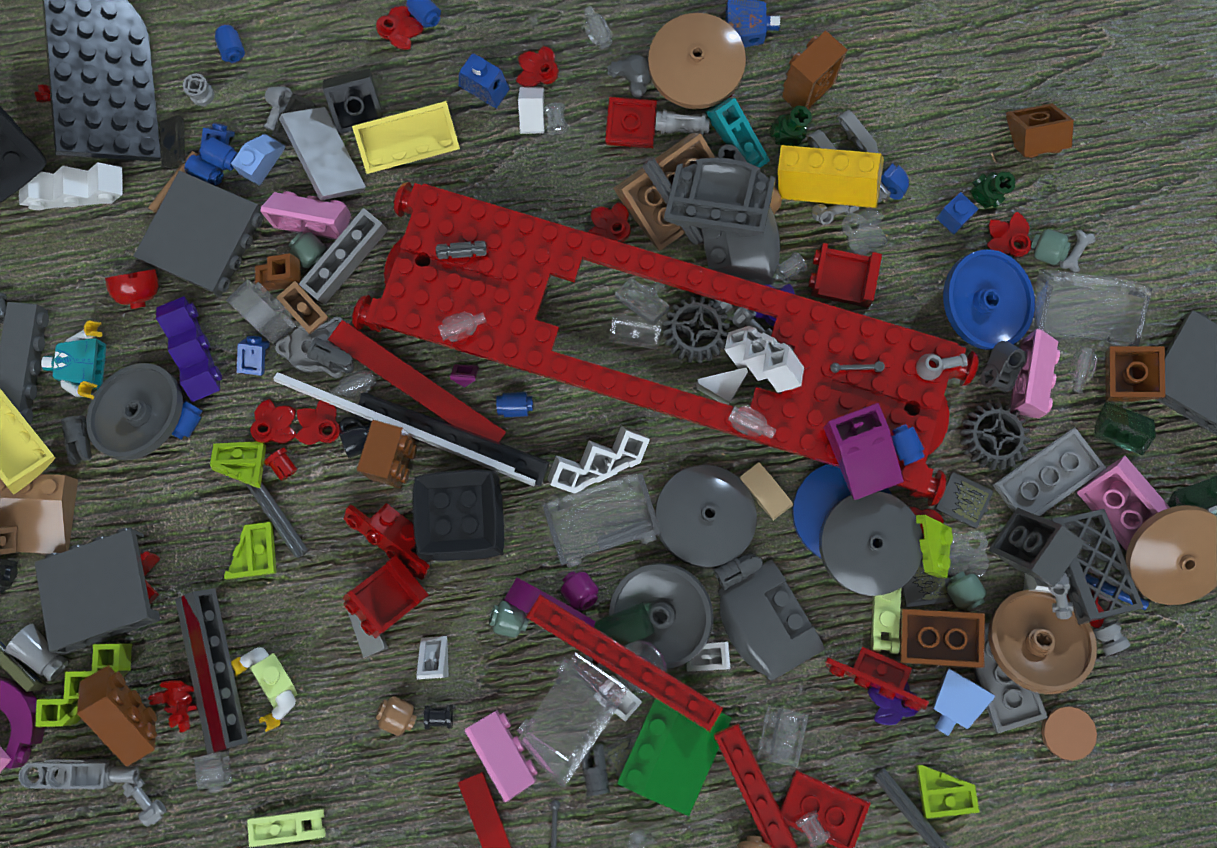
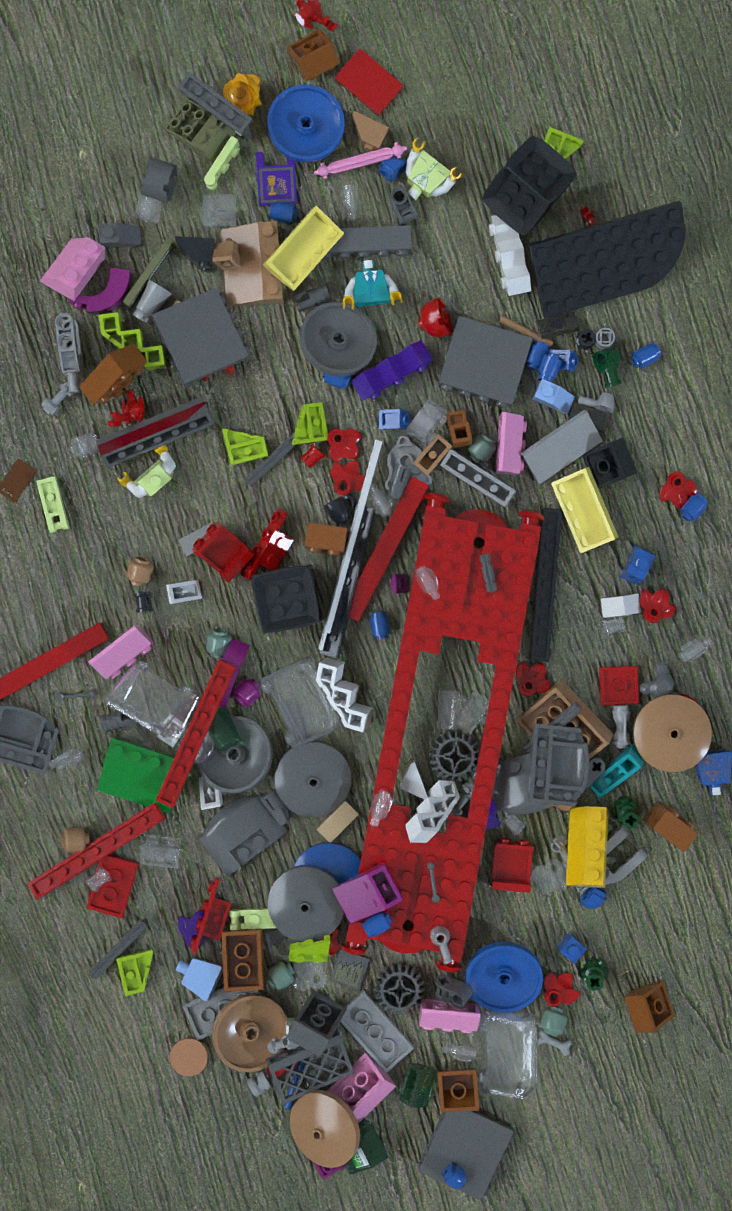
camera: 80 degrees right, 10 degrees up
none -> black tile [529,508,562,662]
none -> black bush [576,329,596,350]
none -> dark green connector [592,347,621,388]

